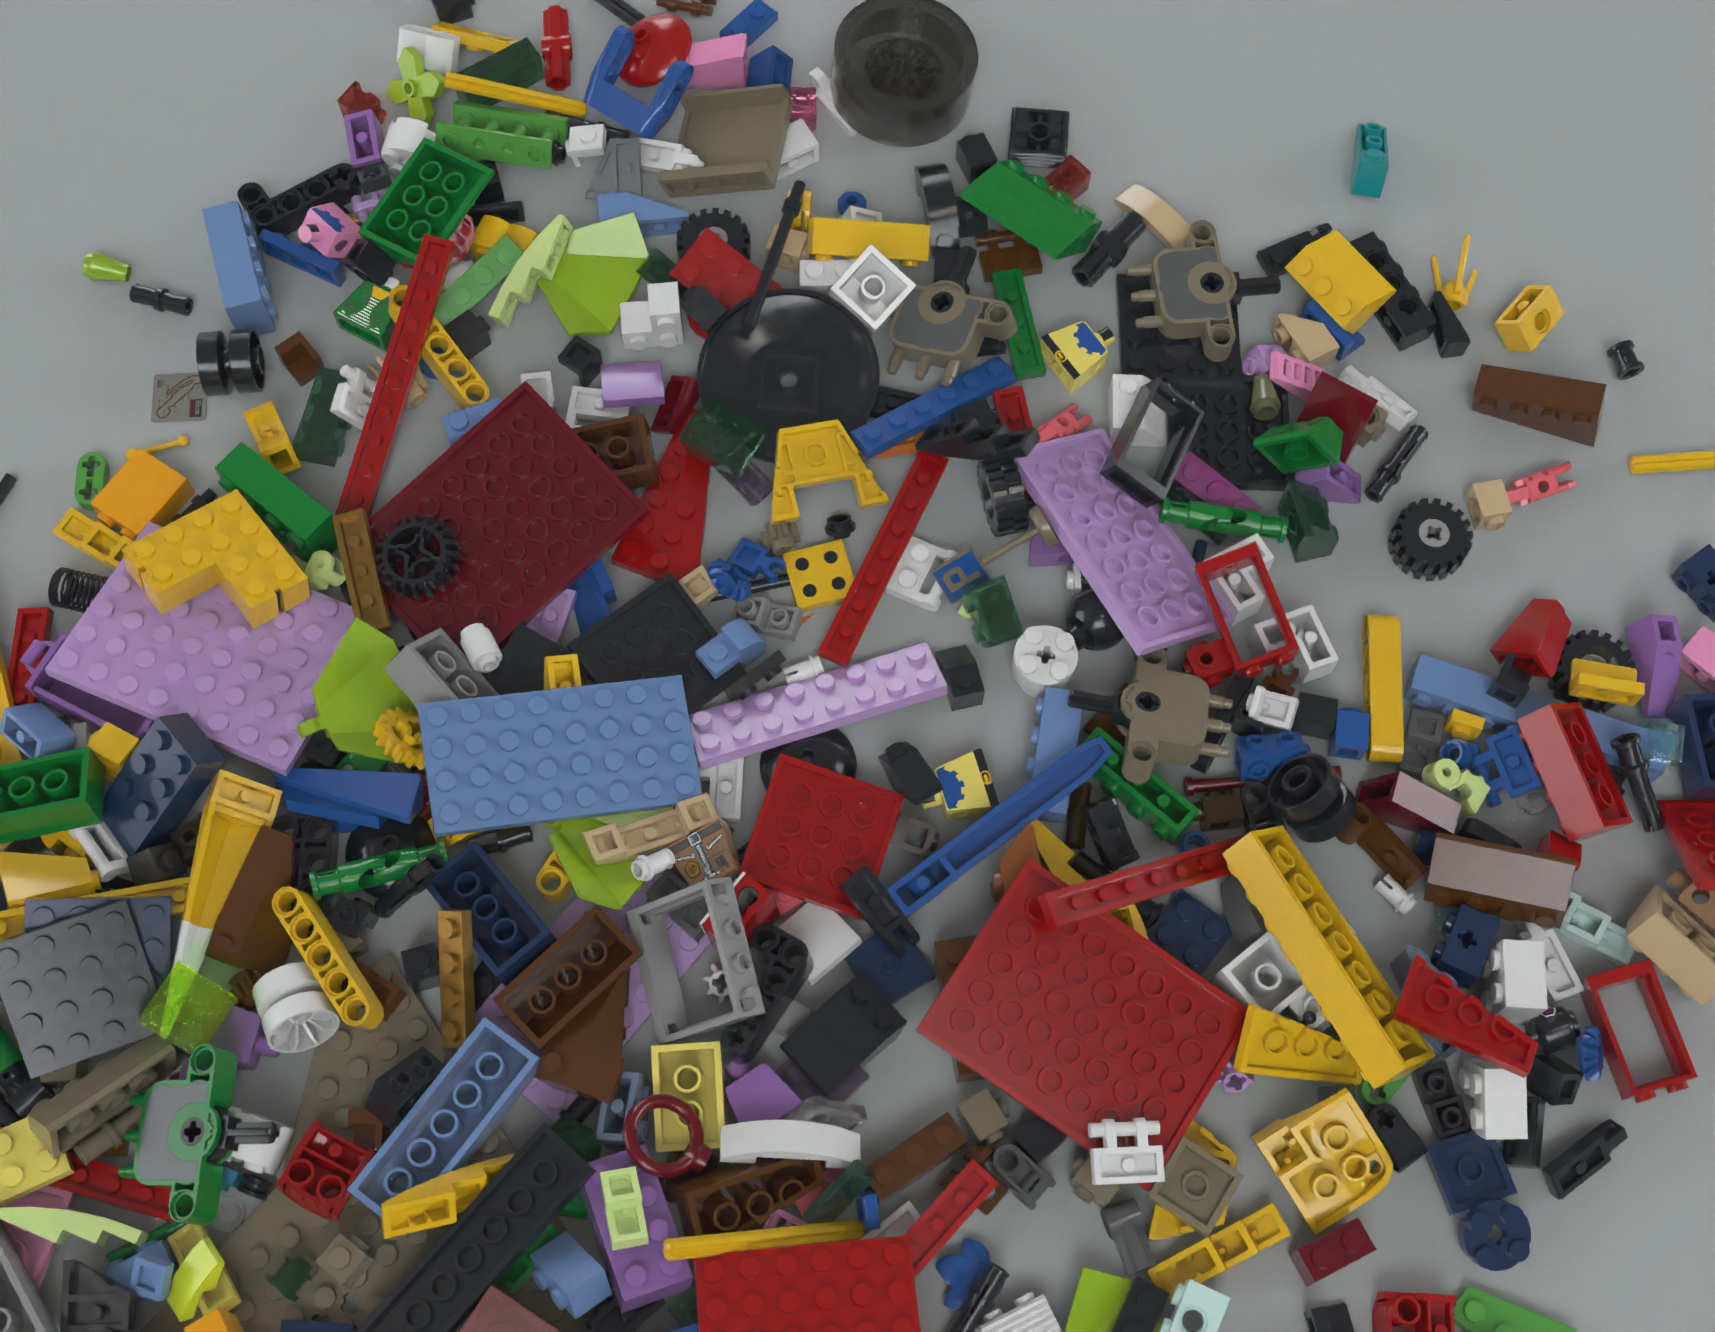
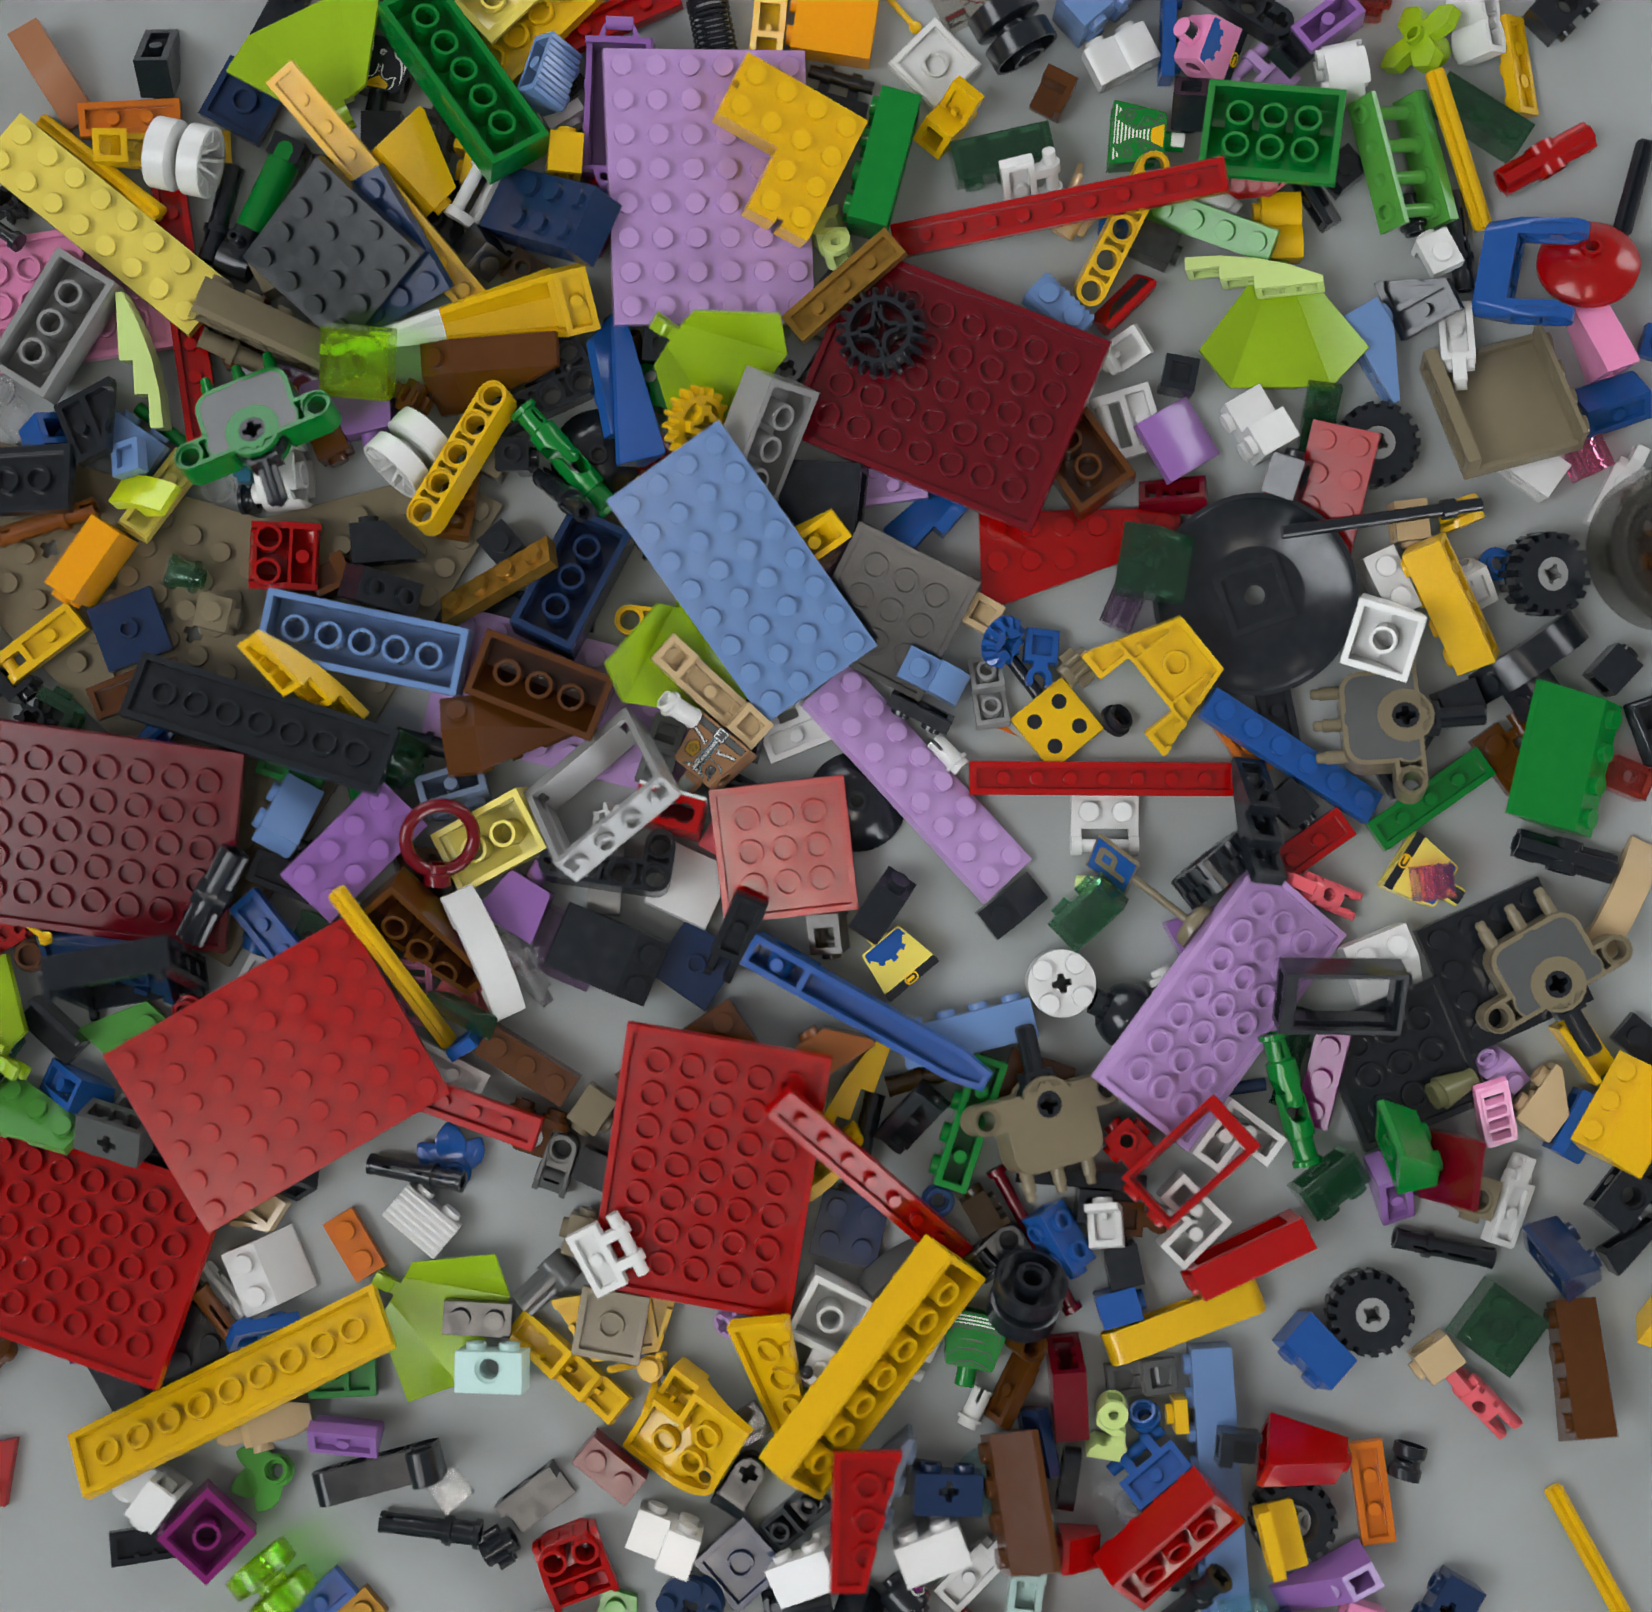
camera: 70 degrees right, 20 degrees up
white brick [460,623,503,673] -> none
yellowish green slope [600,1166,649,1251] -> none
none -> reddish brown brick [310,426,356,468]
none -> black slope [349,516,426,567]
none -> yellow plant [607,1350,668,1414]
none -> white brick [625,1500,705,1582]
none -> white tile [888,18,982,111]
none -> green torso [944,1306,1006,1388]
none -> white brick [1081,21,1161,94]
none -> red slope [1093,274,1157,336]
none -> red window [1180,1208,1317,1302]
none -> blue brick [1272,1311,1358,1391]
none -> orange plate [1348,1437,1397,1546]
none -> black wheel [1387,1439,1428,1484]
none -> clear pink brick [1408,863,1456,901]
none -> clear green brick [1445,1276,1550,1378]
none -> black wheel [1498,531,1591,617]
none -> dark blue slope [1522,1216,1603,1302]
none -> yellow panel [1548,1020,1614,1086]

